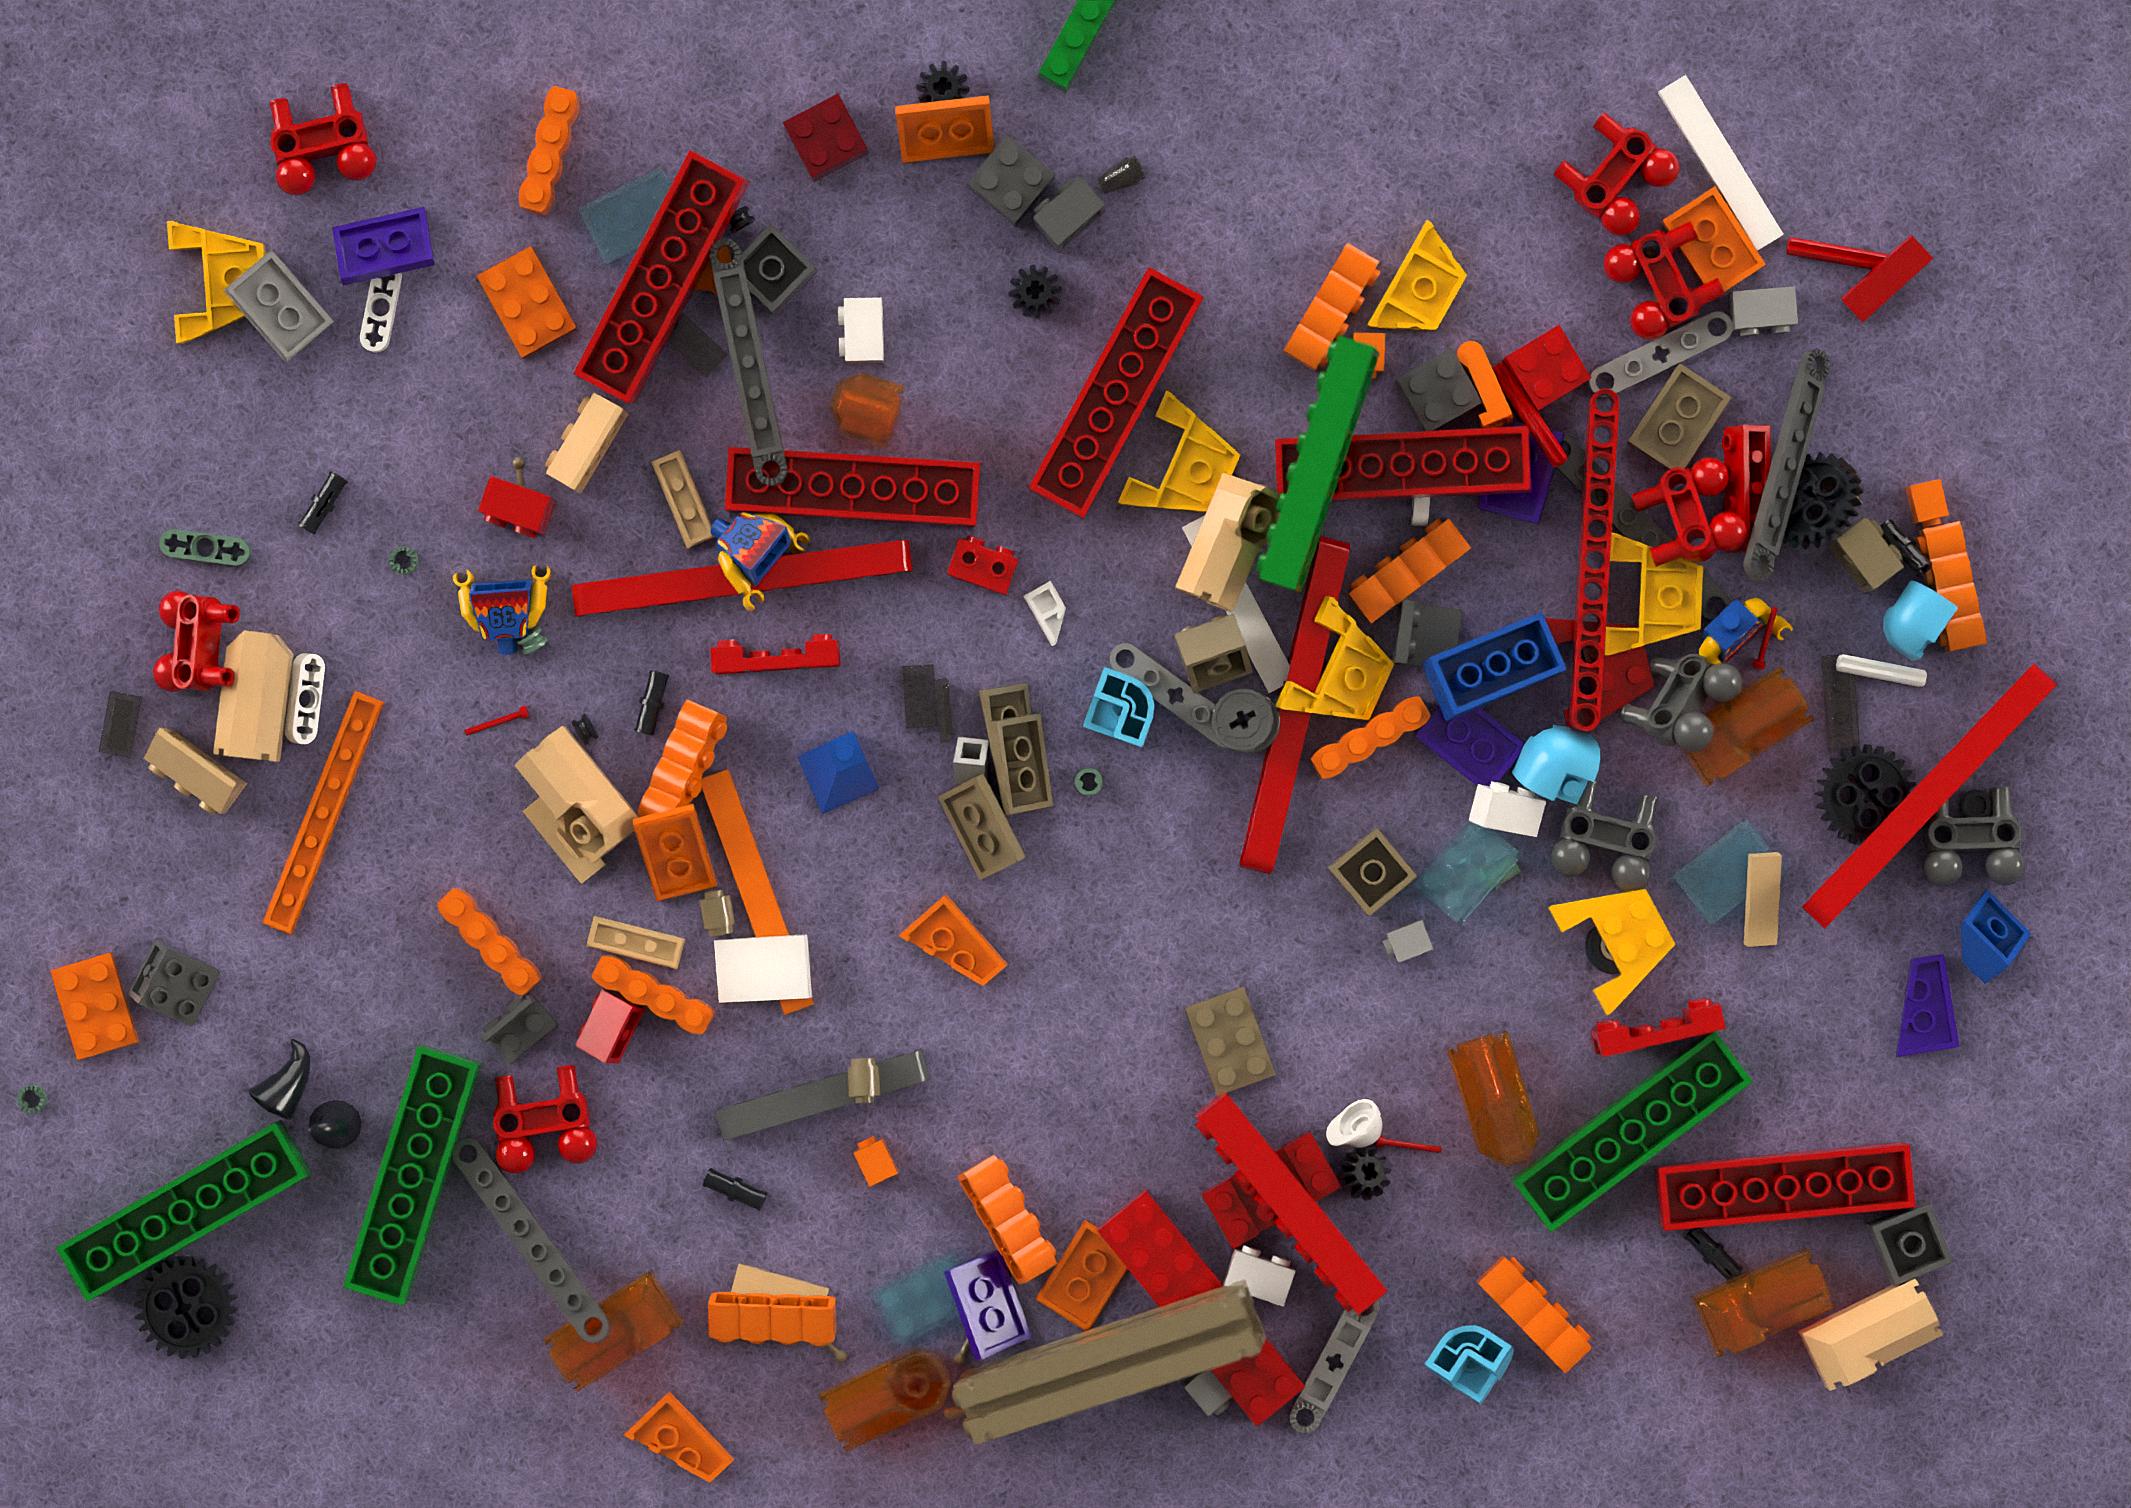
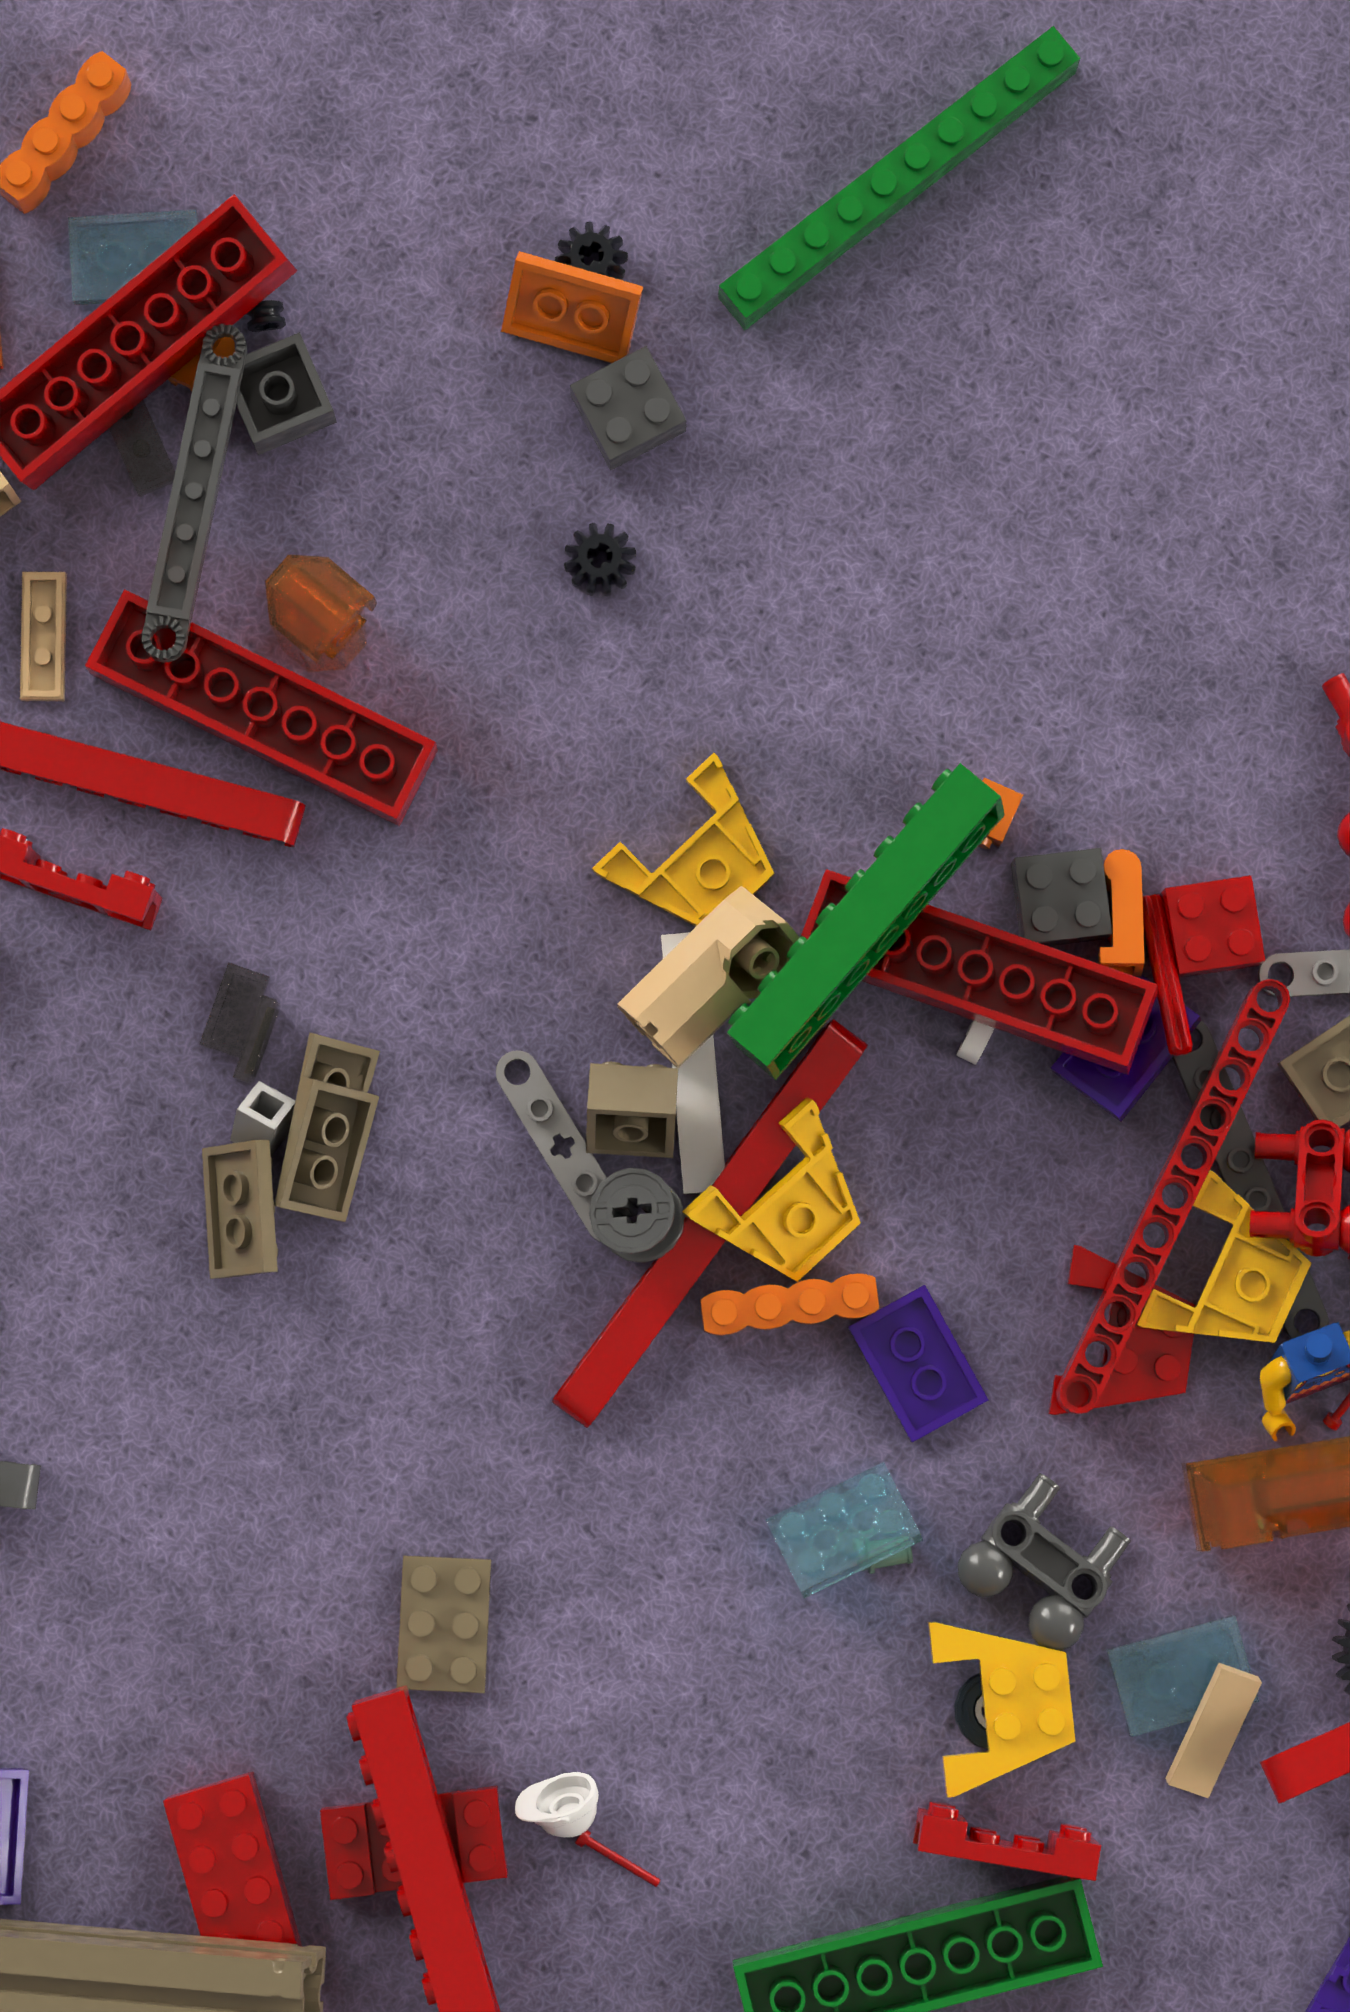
camera: 15 degrees right, 5 degrees down
torso [711,511,810,611] -> none
dark red brick [783,93,869,182] -> none
blue slope [797,731,880,814] -> none
white brick [838,297,884,364] -> none
orange wing [898,894,1008,986] -> none
red brick [947,535,1019,596] -> none
orange brick [957,1155,1057,1285] -> none
white tile [1024,581,1066,646] -> none
red brick [1028,267,1204,520] -> none
dark grey brick [1033,176,1106,253] -> none
orange tile [1035,1220,1128,1331] -> none
sand green bush [1075,768,1103,796] -> none
medium azure brick [1083,667,1155,748] -> none
clear smoke cone [1097,155,1146,194] -> none
white brick [1223,1245,1296,1307] -> none
orange brick [1282,243,1381,372] -> none
dark tan brick [1327,828,1417,916] -> none
black gear [1337,1147,1392,1201] -> none
orange brick [1347,518,1471,624] -> none
yellow wing [1367,220,1467,331] -> none
light grey brick [1382,920,1433,963] -> none
dark grey bracket [1392,600,1462,667] -> none
blue brick [1421,612,1567,722] -> none
clear orange brick [1445,1030,1540,1166] -> none
white brick [1469,781,1546,837] -> none
medium azure brick [1512,725,1600,804] -> none
dark grey piece [1621,654,1743,752] -> none

